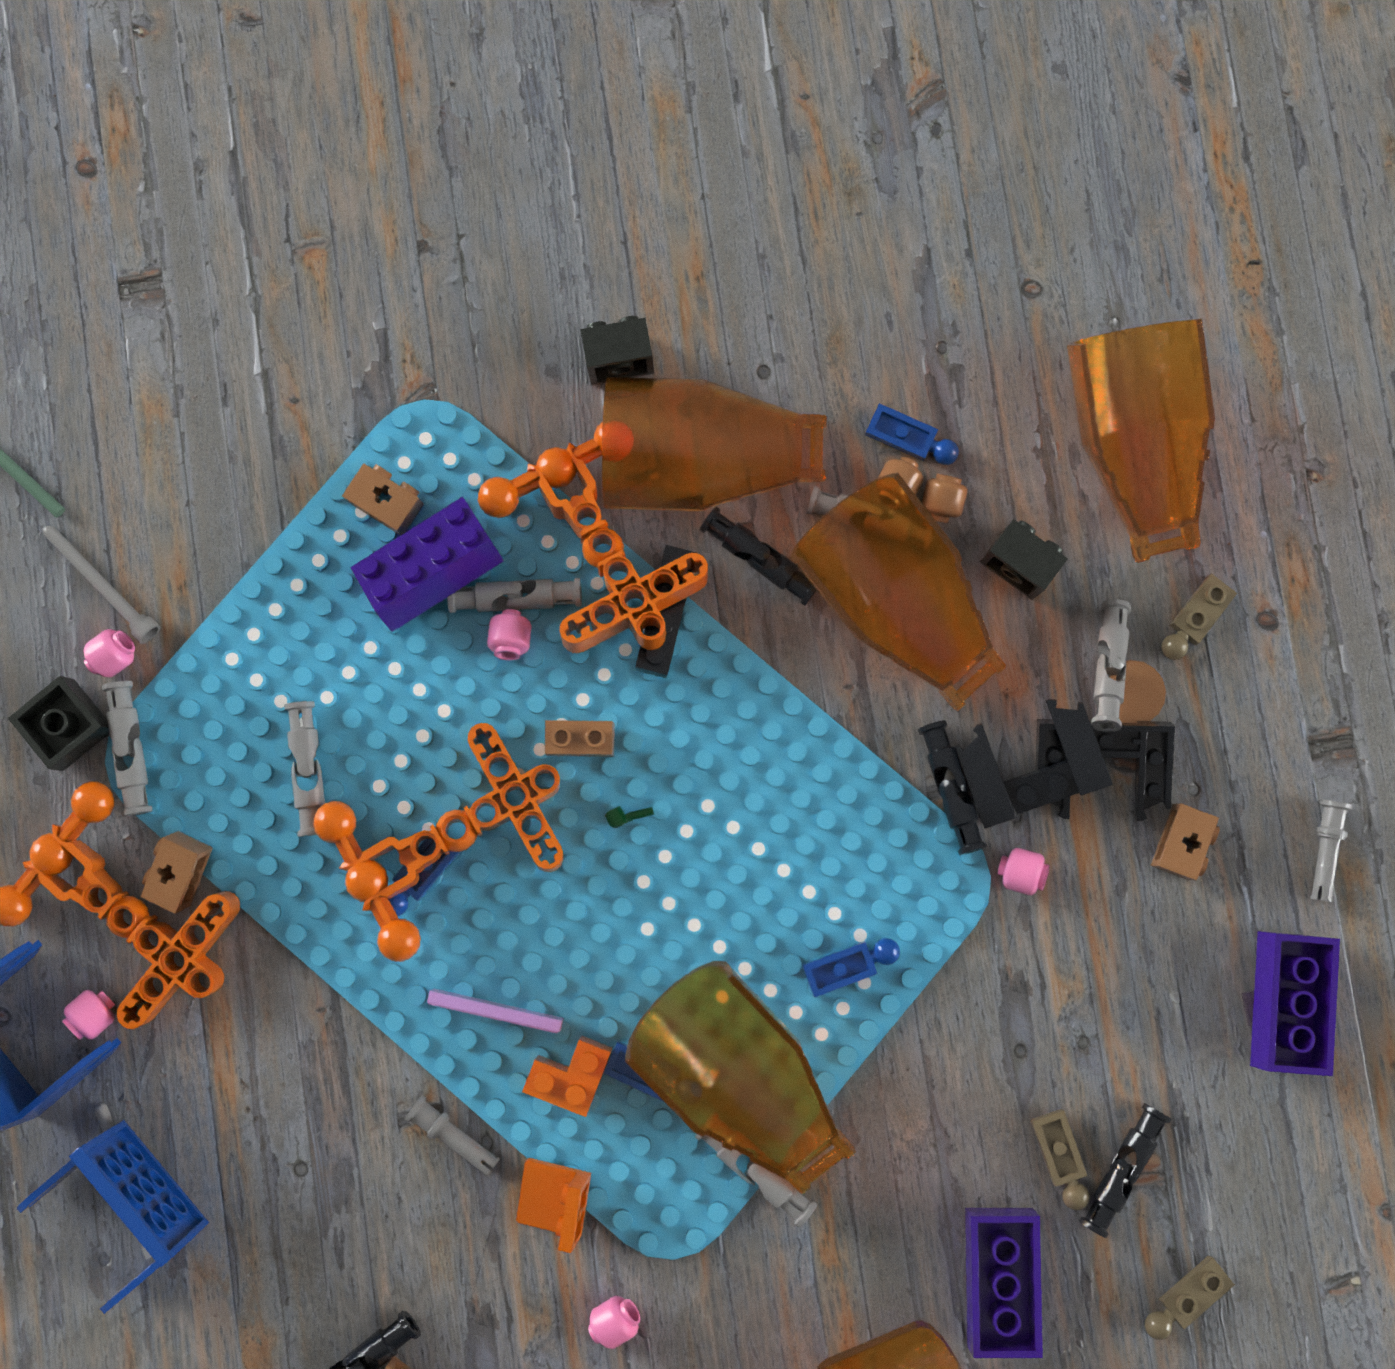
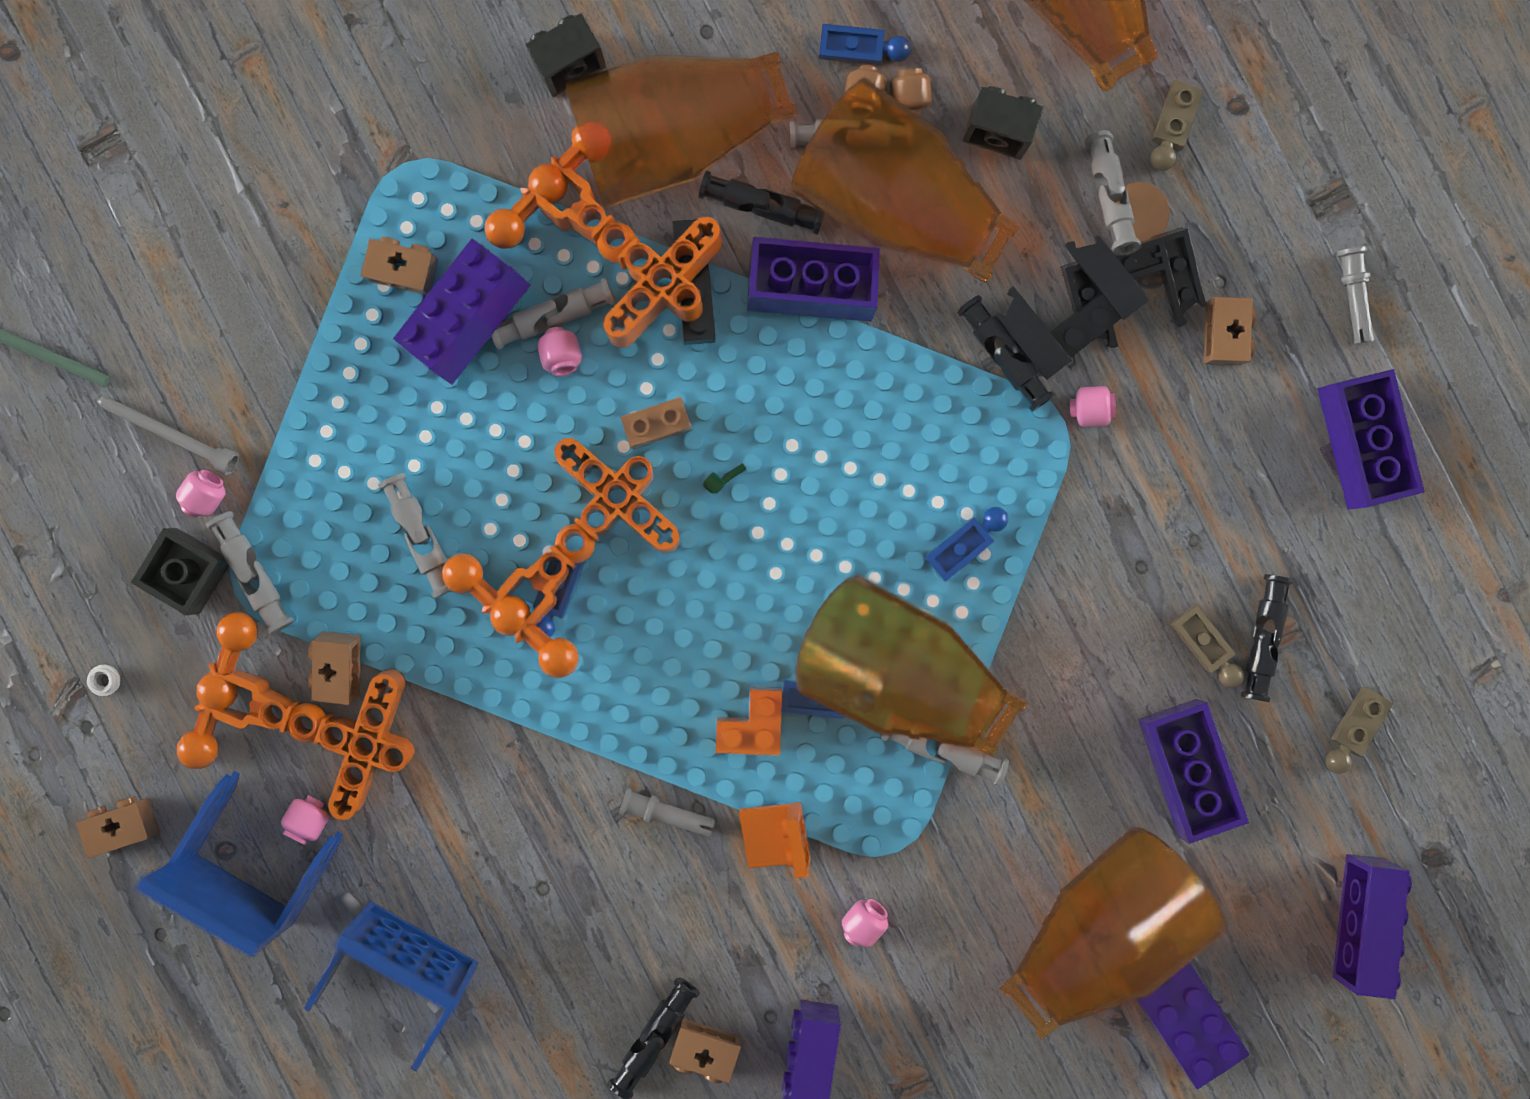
camera: 25 degrees left, 5 degrees up
lavender tile [427,988,564,1033] -> none
none -> dark purple brick [746,237,880,322]

